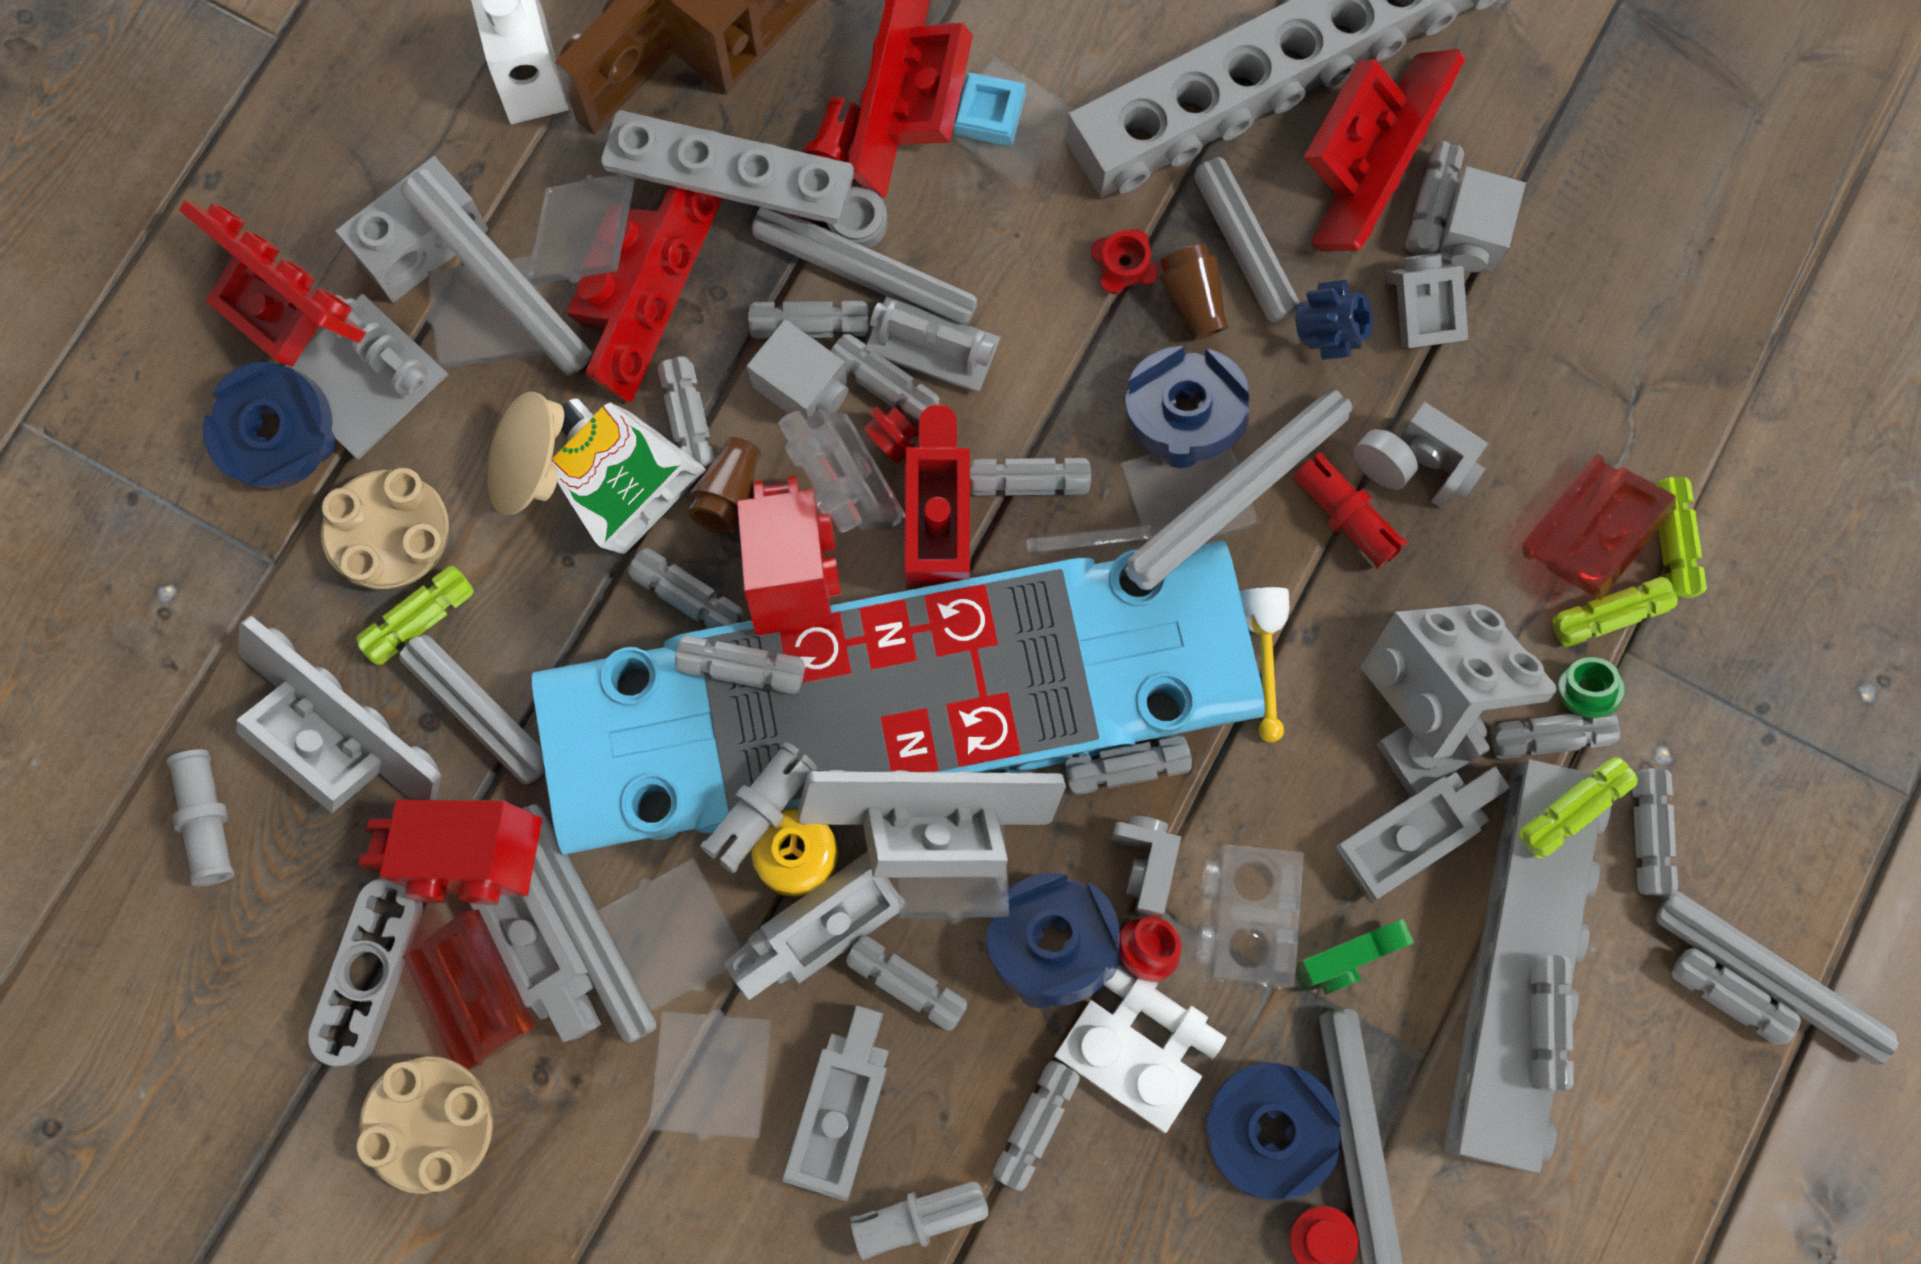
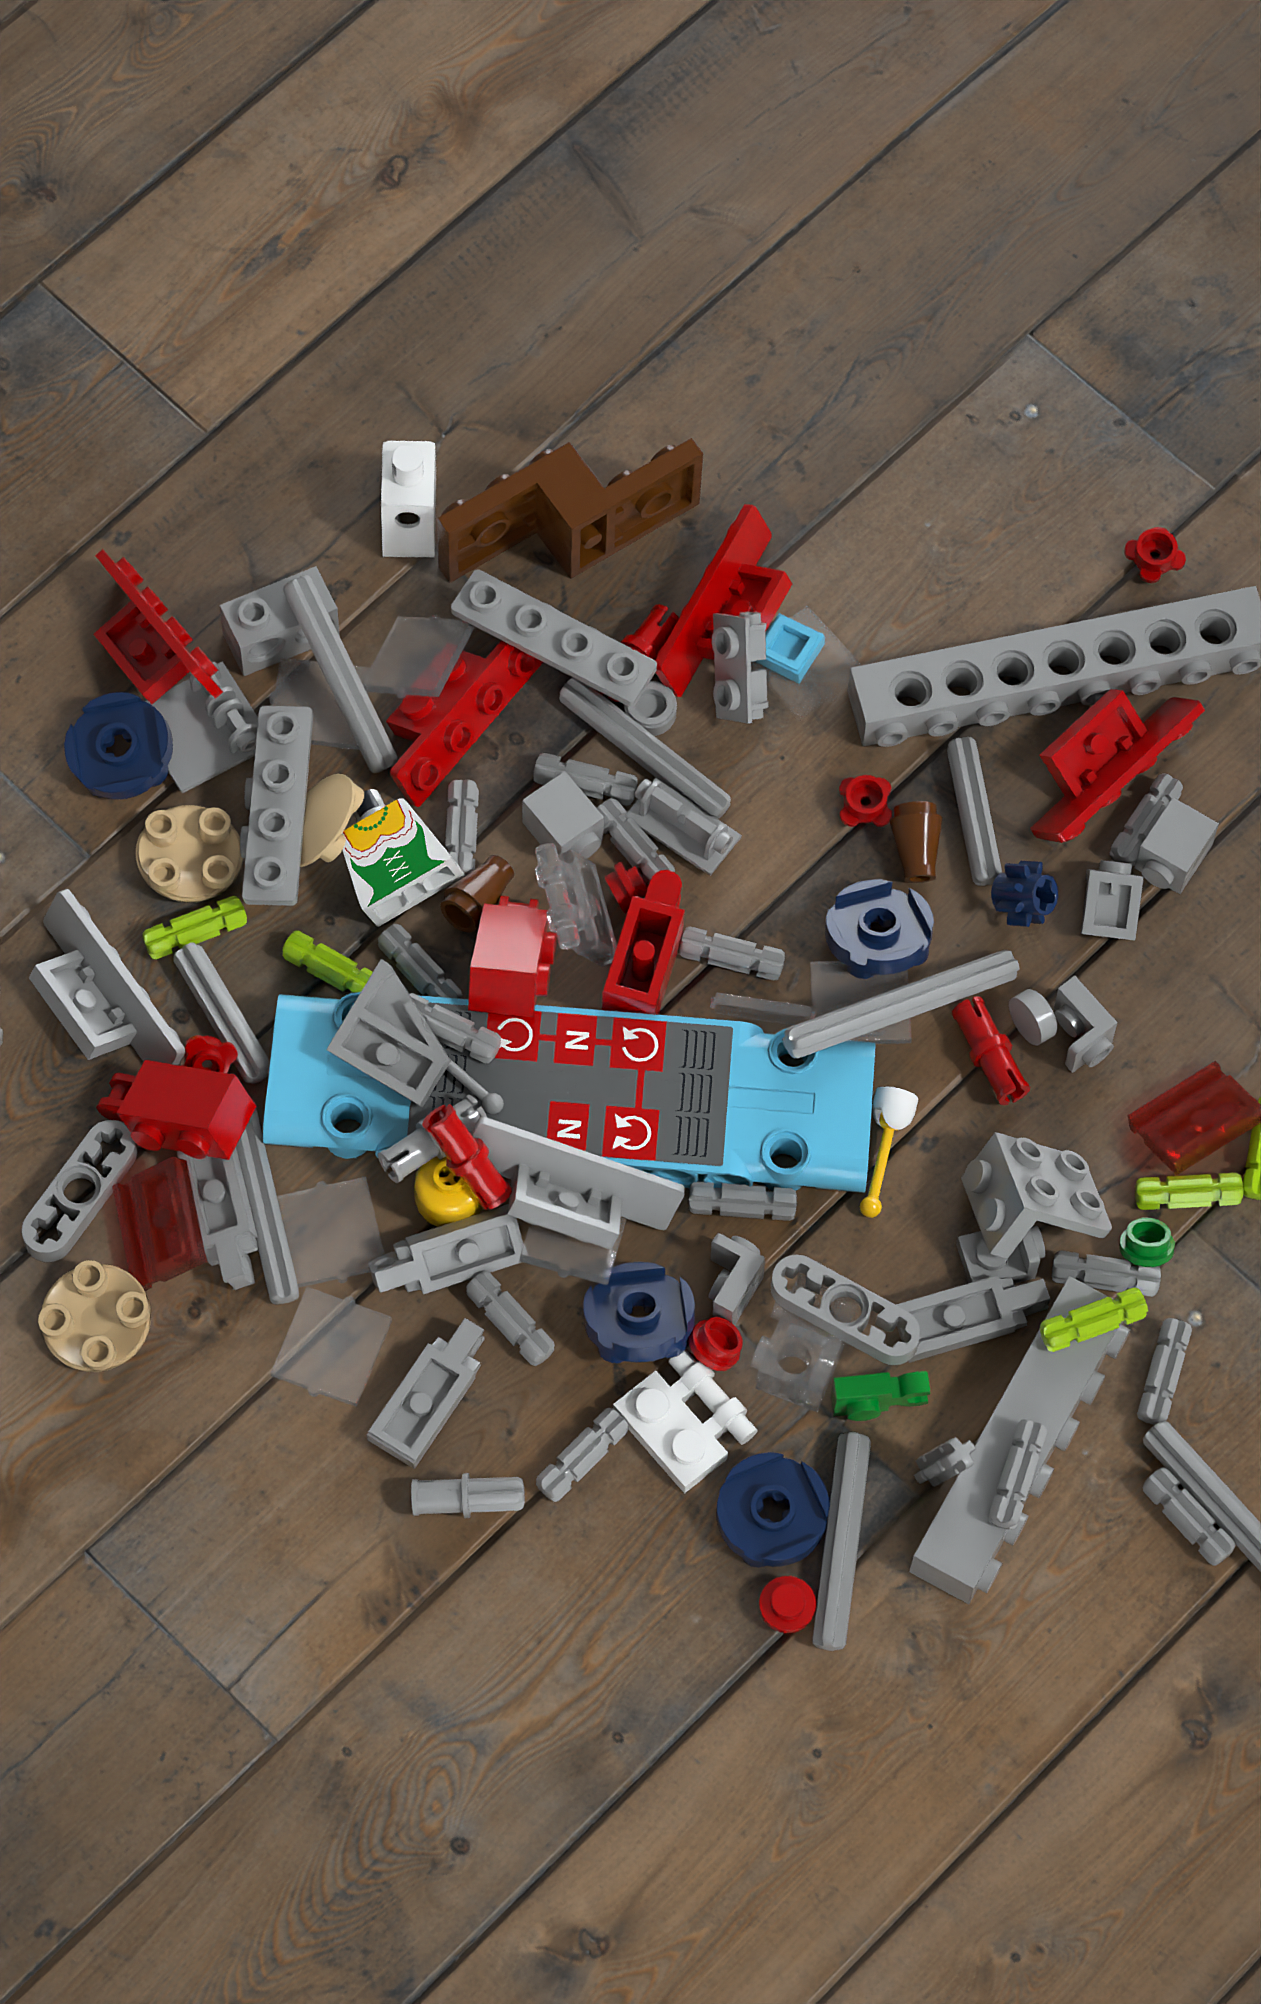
camera: 15 degrees right, 10 degrees down
none -> red plate [181,1035,238,1073]
none -> light grey bracket [240,706,313,906]
none -> lime axle [282,931,373,993]
none -> light grey wing [326,959,451,1107]
none -> red pin [422,1104,512,1210]
none -> light grey hinge [446,1059,504,1114]
none -> light grey hinge [712,612,768,724]
none -> light grey beam [771,1255,921,1365]
none -> light grey axle [914,1437,976,1487]

